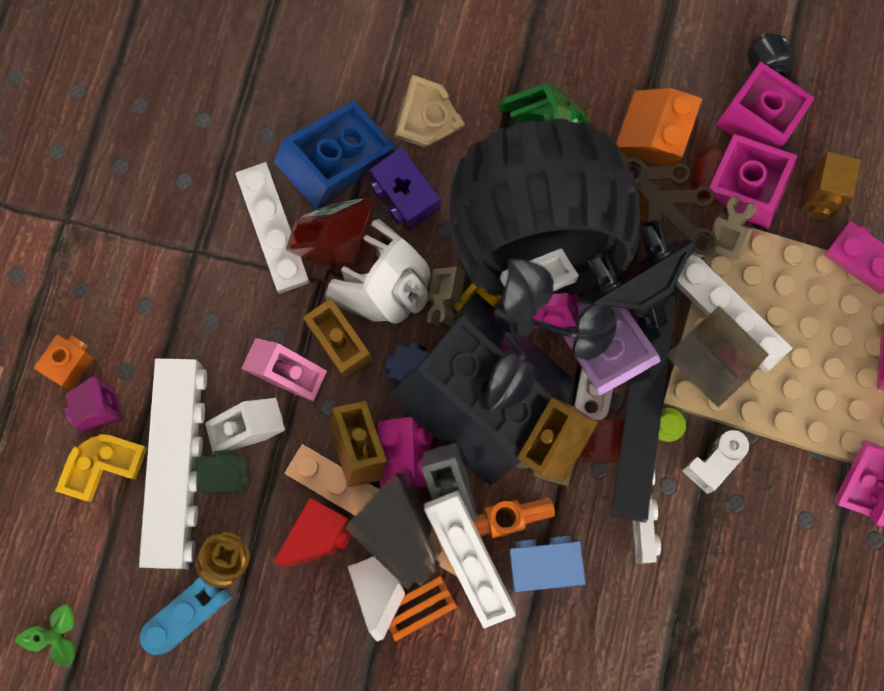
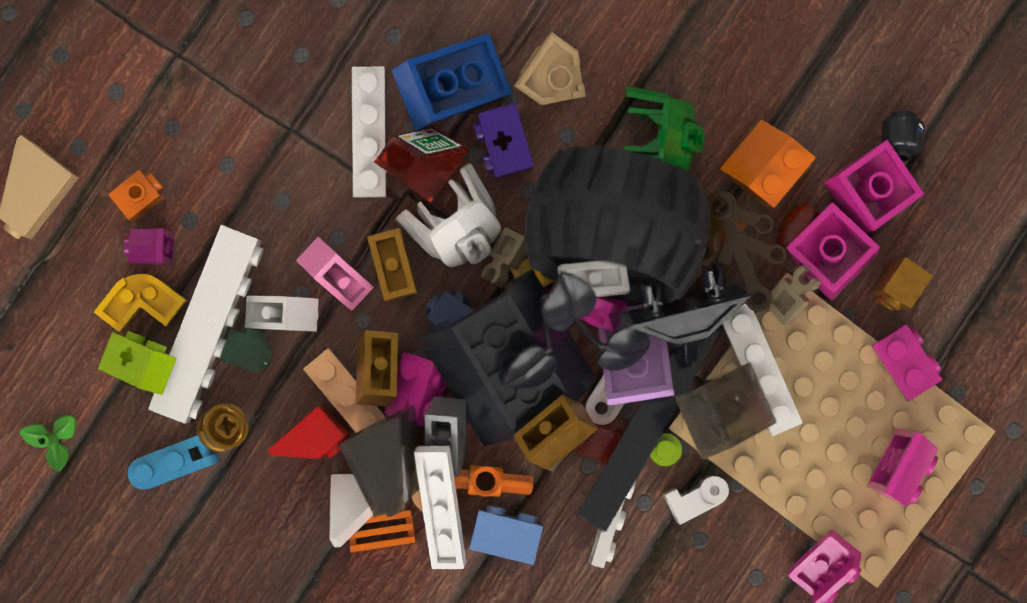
camera: 15 degrees right, 10 degrees up
none -> lime brick [98,331,177,395]

